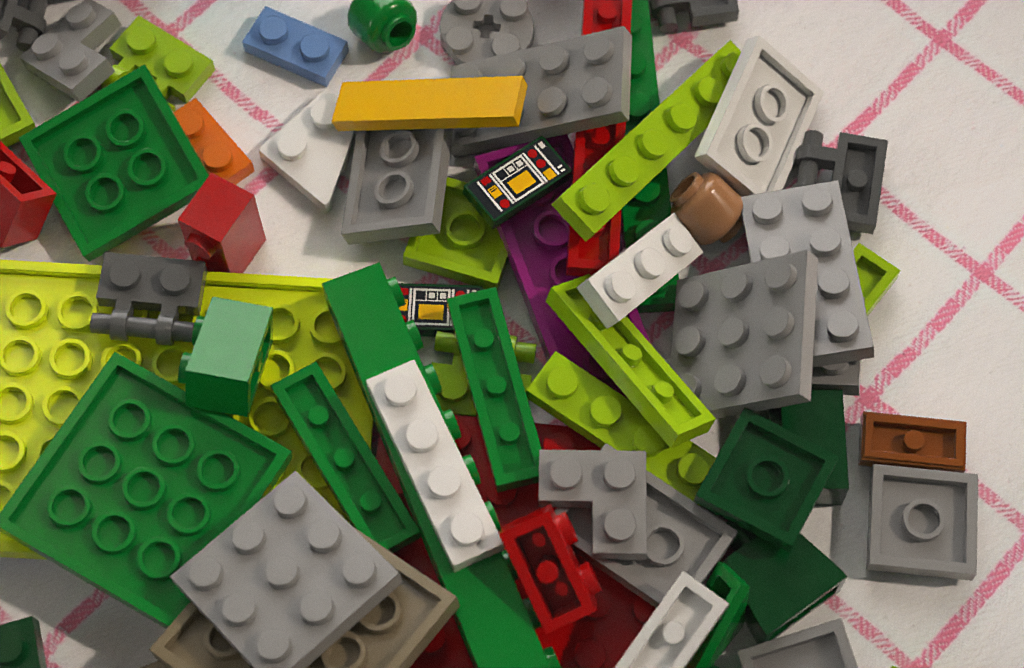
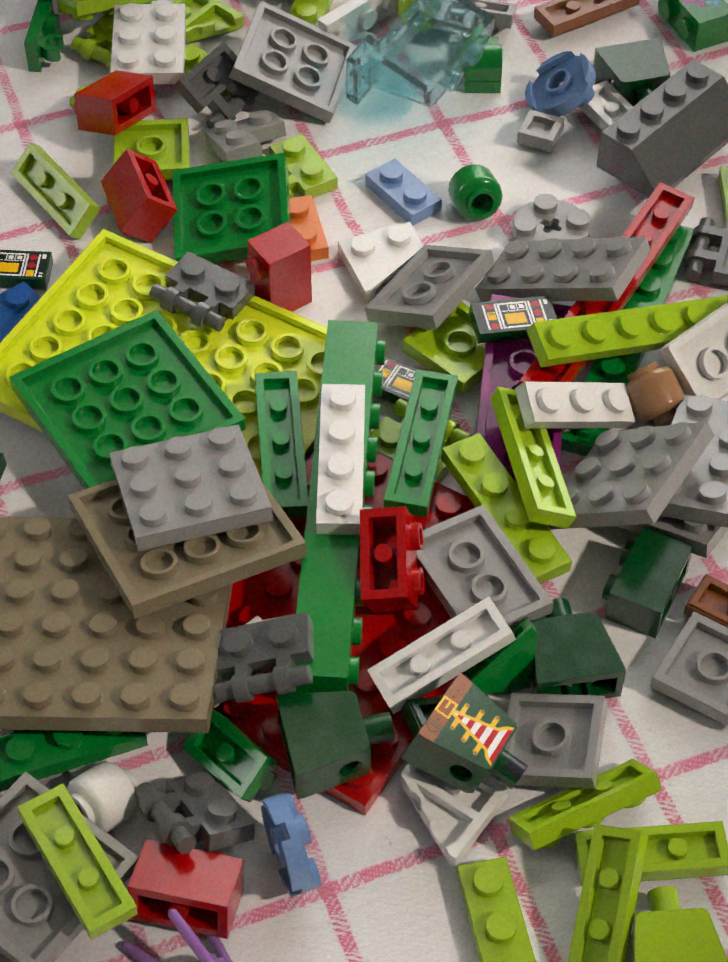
camera: 25 degrees right, 15 degrees down
brick [178,296,273,417] -> none
yellow tile [331,76,528,131] -> none
light grey plate [539,450,647,560] -> none
dark green plate [694,407,840,553] -> none

